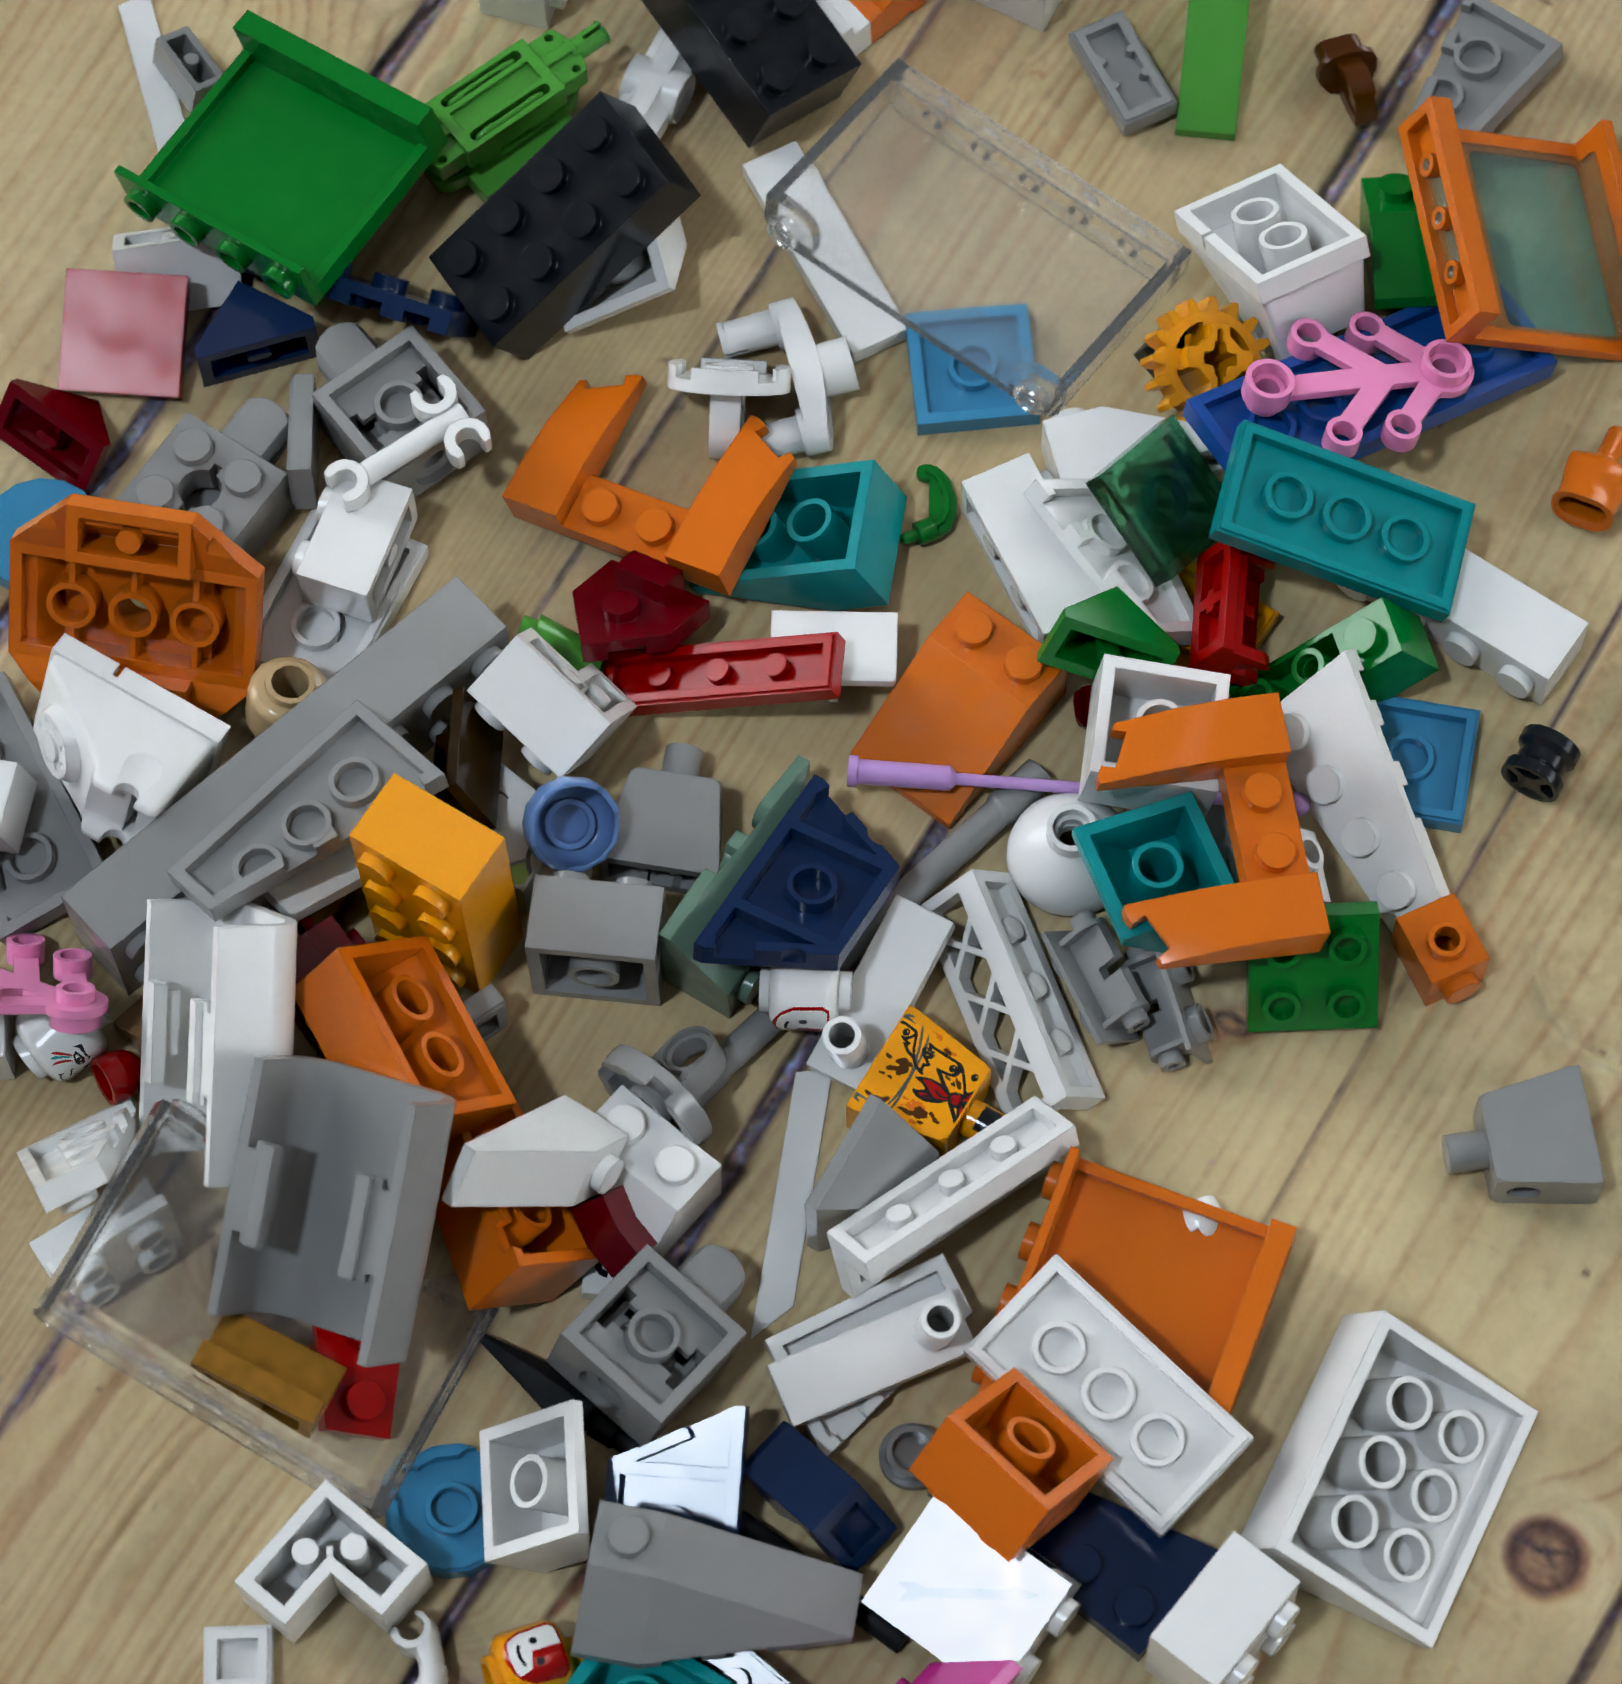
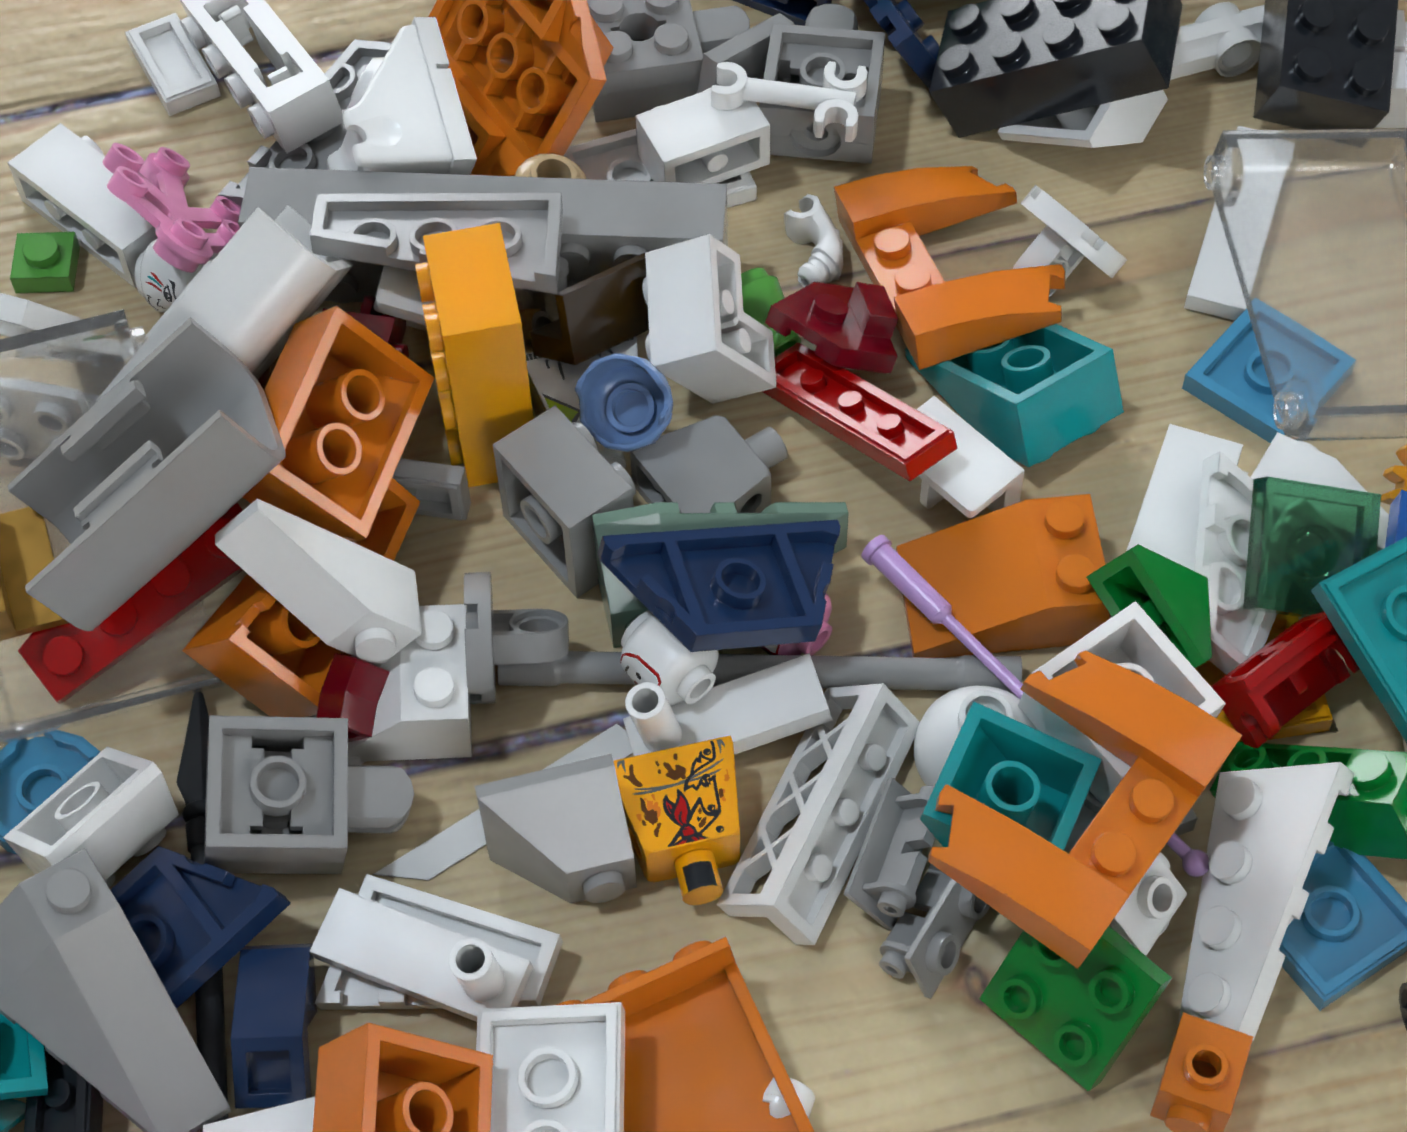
camera: 45 degrees right, 10 degrees down
white connector [716,297,860,457] -> none
white fence [827,1096,1079,1299] -> none
green piece [900,464,956,546] -> none
none -> white piece [784,194,843,288]

